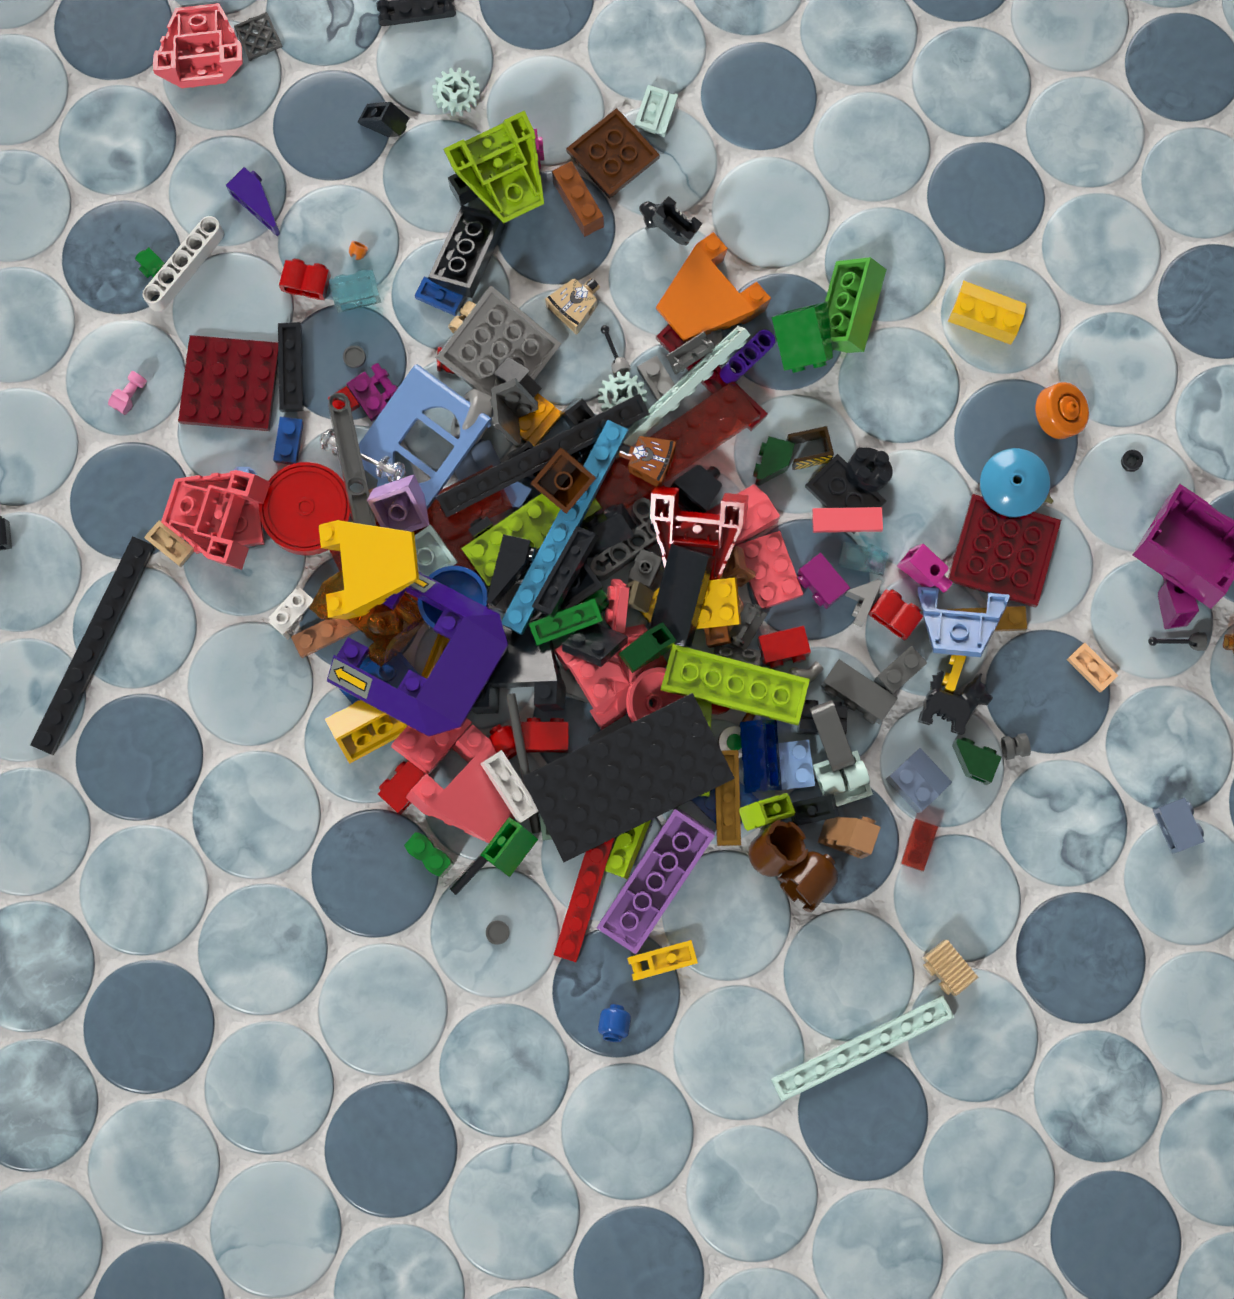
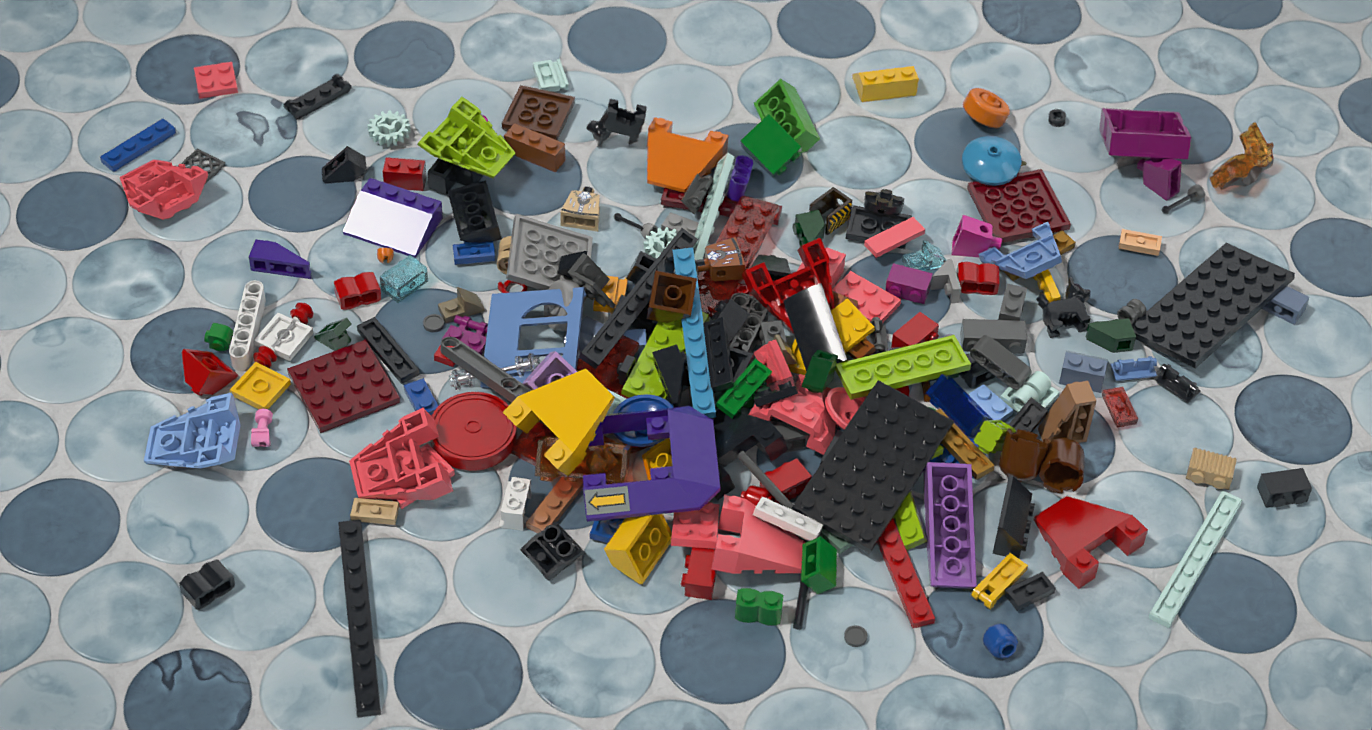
camera: 35 degrees left, 30 degrees down
none -> light blue wedge [144,393,241,468]
none -> red slope [182,349,238,395]
none -> yellow plate [230,362,291,409]
none -> white plate [253,302,314,368]
none -> dark green slope [314,318,352,351]
none -> slope [343,178,443,258]
none -> red brick [382,157,427,191]
none -> dark tan slope [438,287,485,324]
none -> black slope [520,522,586,581]
none -> black slope [993,475,1035,559]
none -> black plate [1004,572,1056,611]
none -> red wedge [1034,496,1148,589]
none -> medium blue hinge [1110,356,1157,381]
none -> black plate [1132,243,1295,368]
none -> black hinge [1154,364,1201,403]
none -> black brick [1257,468,1312,508]

